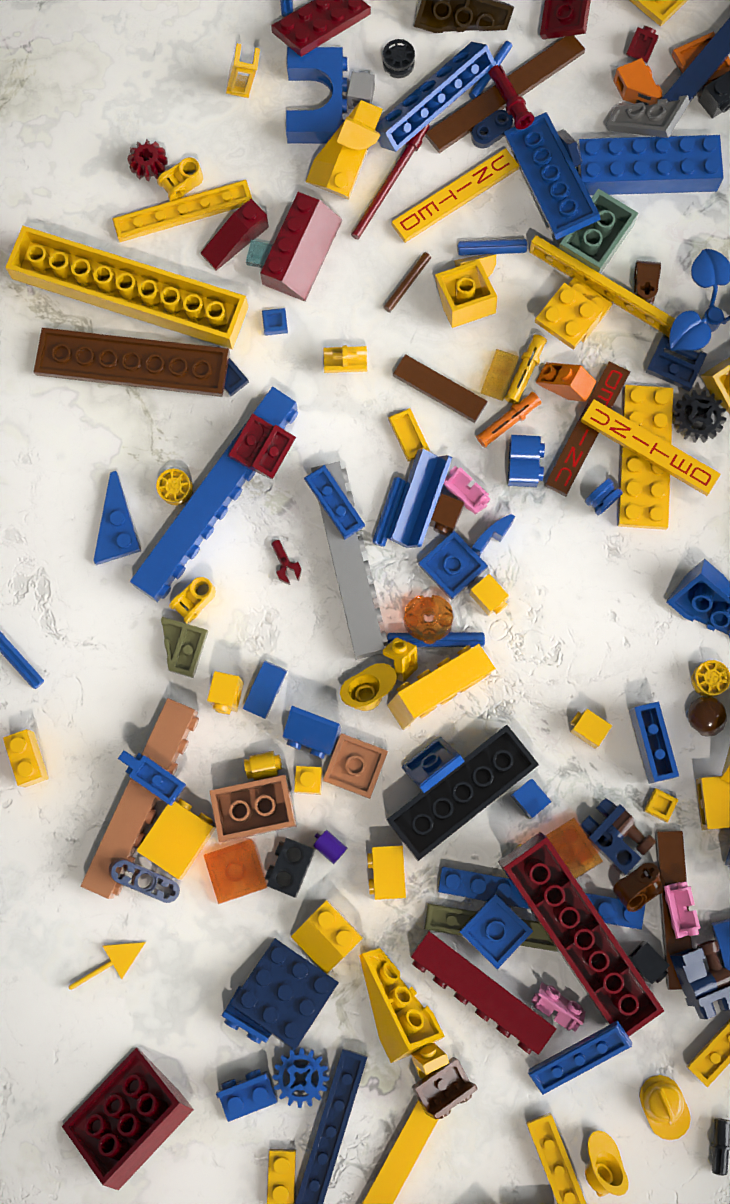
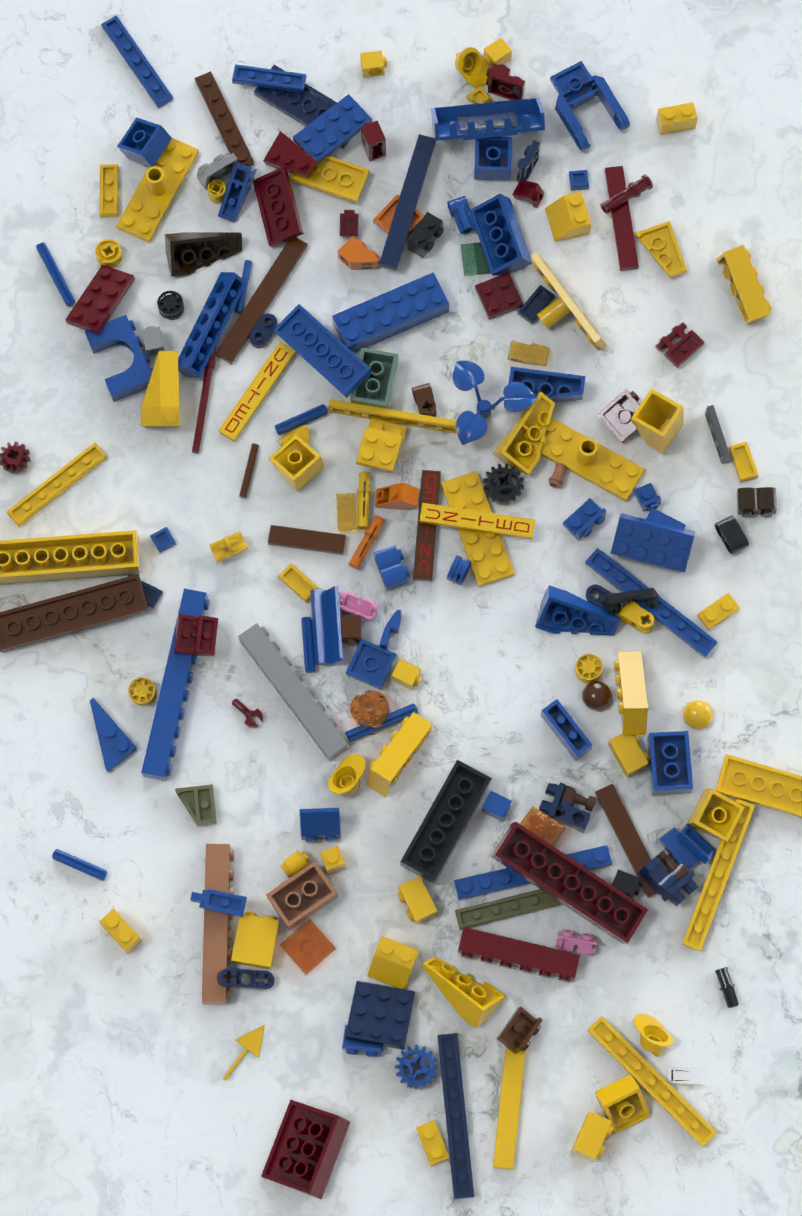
camera: 25 degrees left, 5 degrees down
yellow piece [157,157,203,201] -> none
yellow piece [169,577,216,624] -> none
dark red slope [201,198,269,271] -> none
yellow brick [207,671,244,715] -> none
blue bracket [216,1069,278,1122] -> none
yellow window [226,43,260,98] -> none
blue slope [243,660,288,719] -> none
clear light blue tile [246,240,273,268] -> none
slope [260,192,342,301] -> none
black brick [265,837,316,898] -> none
blue tile [304,465,365,540] -> none
dark purple piece [313,830,348,865] -> none
nougat plate [323,733,388,799] -> none
yellow brick [337,116,381,150] -> none
yellow bracket [383,638,418,682] -> none
blue plate [401,737,465,793] -> none
yellow bracket [411,1043,449,1078] -> none
blue plate [459,894,533,970] -> none
dark red pin [489,65,535,130] -> none
blue tile [528,1021,632,1095] -> none
dark blue tile [557,129,583,167] -> none
yellow brick [570,709,612,749] -> none
light grey wing [606,95,690,138] -> none
reddish brown piece [613,862,666,912] -> none
yellow piece [639,1075,691,1140] -> none
yellow tile [644,788,679,823] -> none
dark blue plate [646,334,707,392] -> none
bright pink hinge [664,882,701,939] -> none

